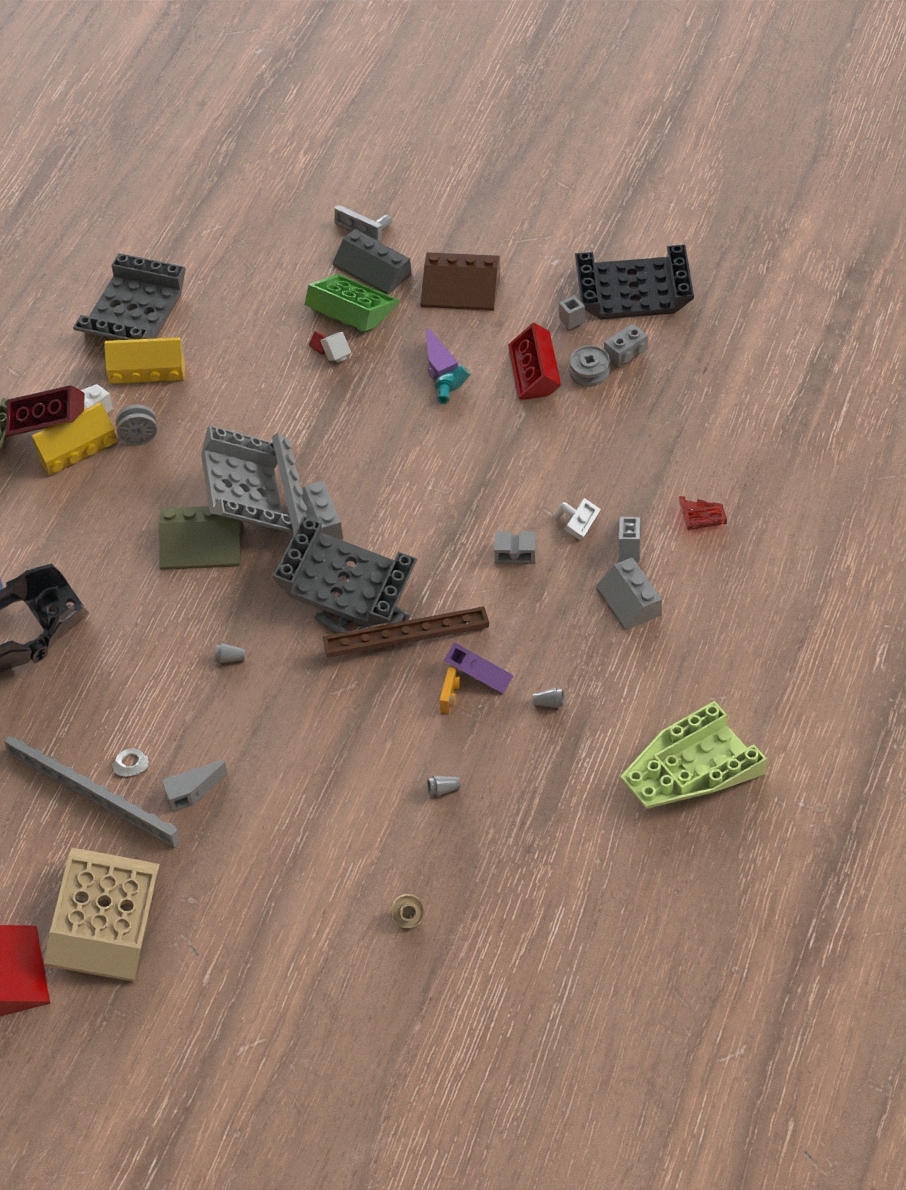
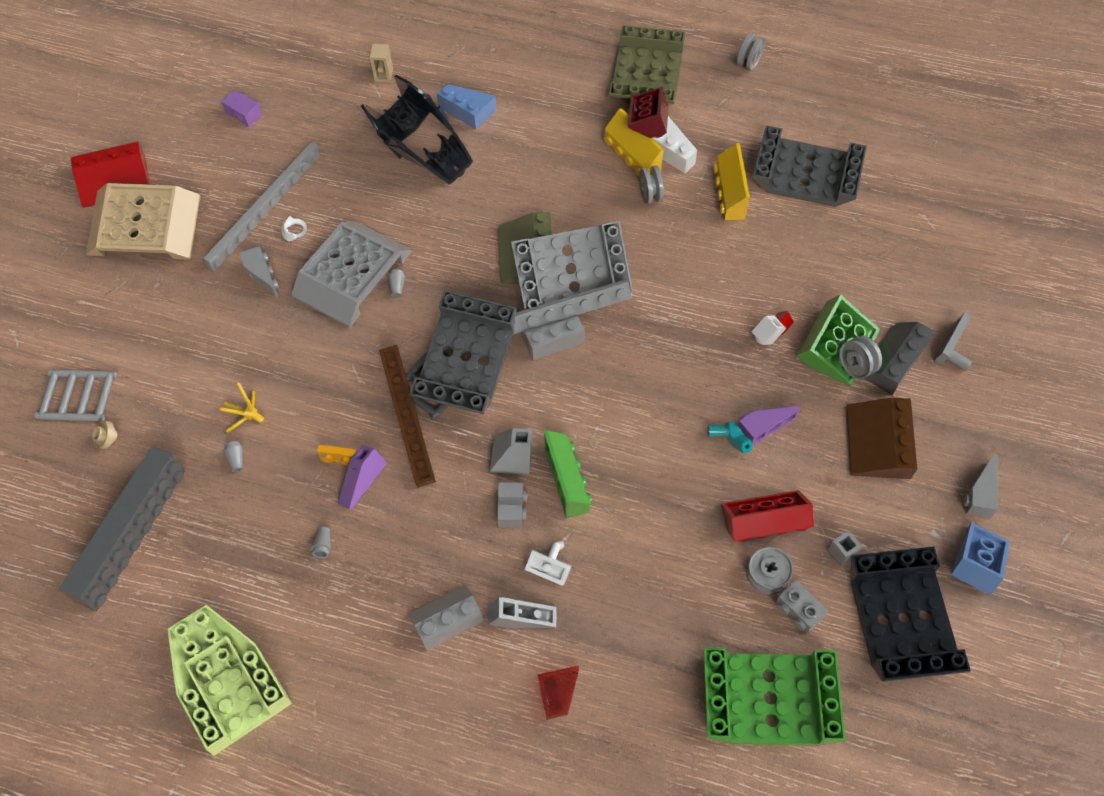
camera: 85 degrees right, 10 degrees up
none -> light grey bar [34,369,117,422]
none -> dark grey brick [59,446,185,612]
none -> yellow plant [219,382,265,433]
none -> light grey slope [291,221,412,328]
none -> light grey slope [490,428,533,475]
none -> bright green slope [544,431,592,519]
none -> bright green slope [704,648,846,746]
none -> light grey wheel [839,336,882,379]
none -> medium blue slope [951,522,1010,595]
none -> light grey slope [963,455,998,518]

